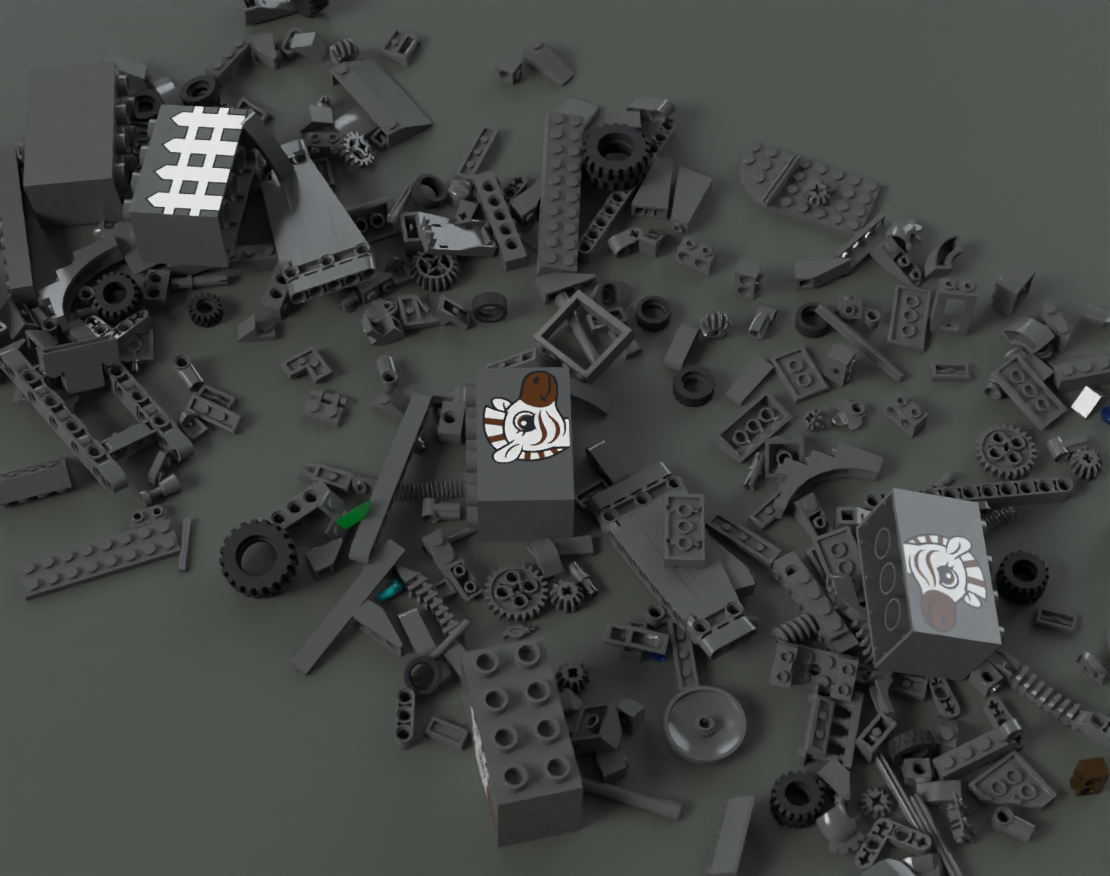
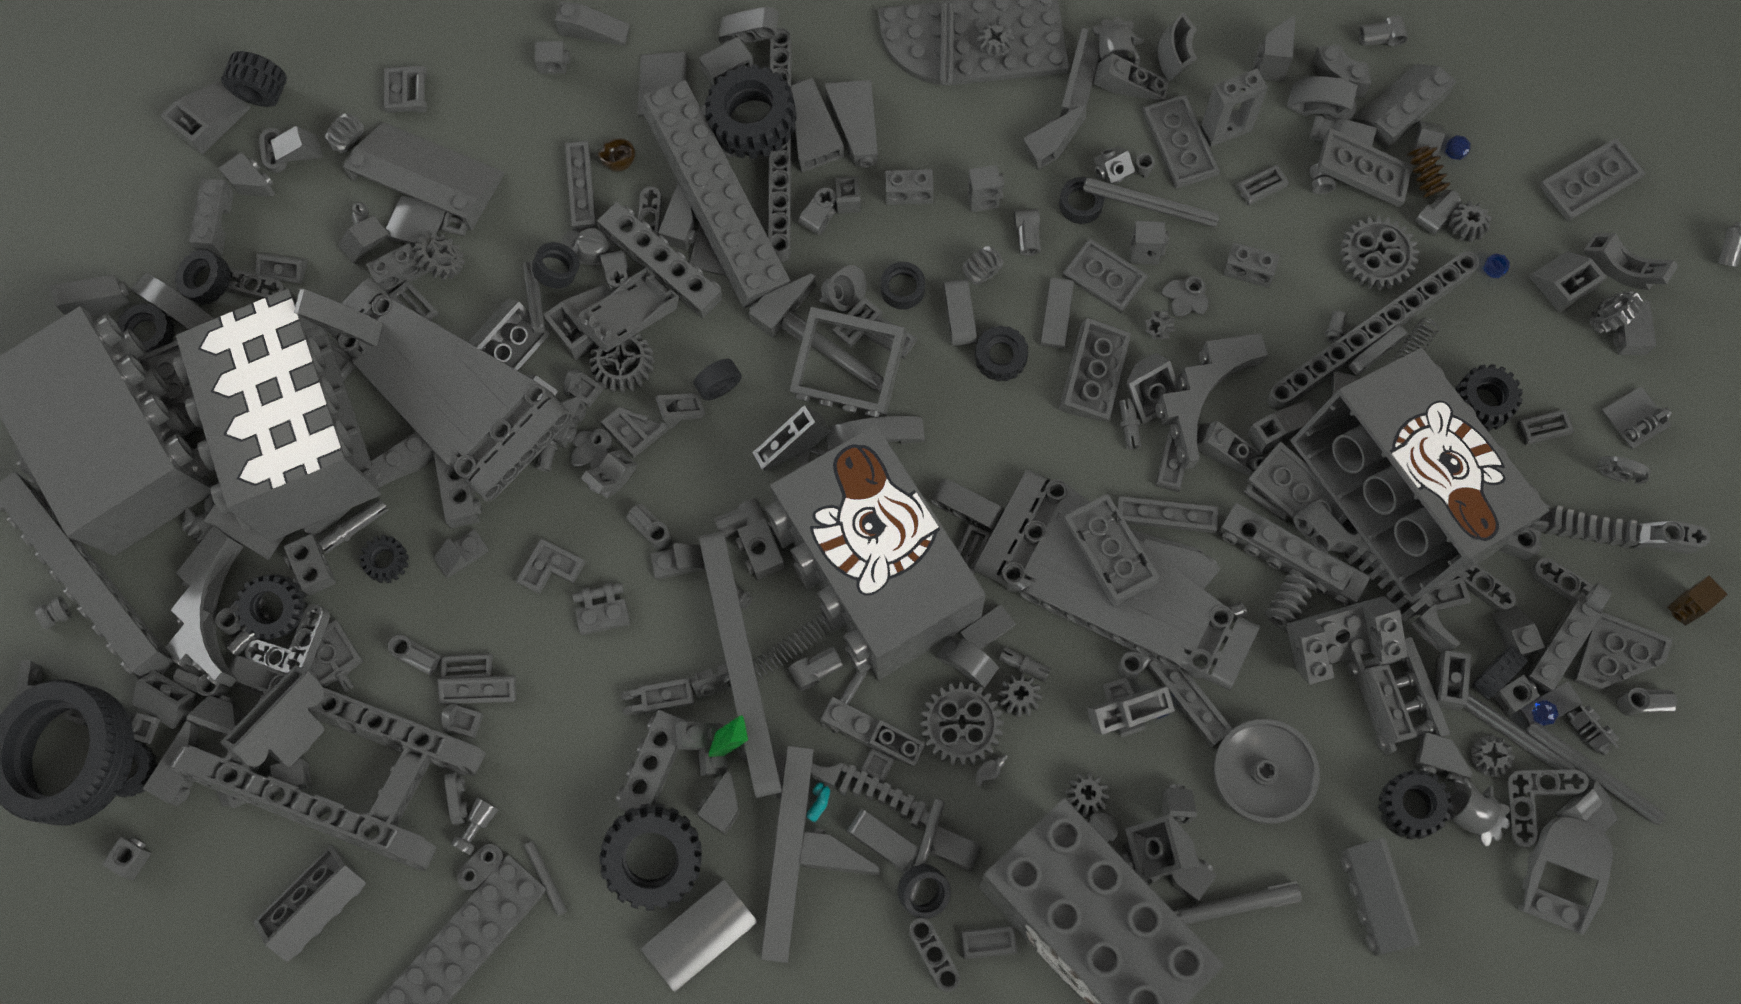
camera: 25 degrees left, 15 degrees up
none -> dark brown hair [598,138,636,172]
none -> dark grey slope [640,879,758,992]
none -> dark brown piece [1407,146,1451,198]
none -> clear blue tile [1484,253,1510,279]
none -> clear blue tile [1532,700,1559,726]

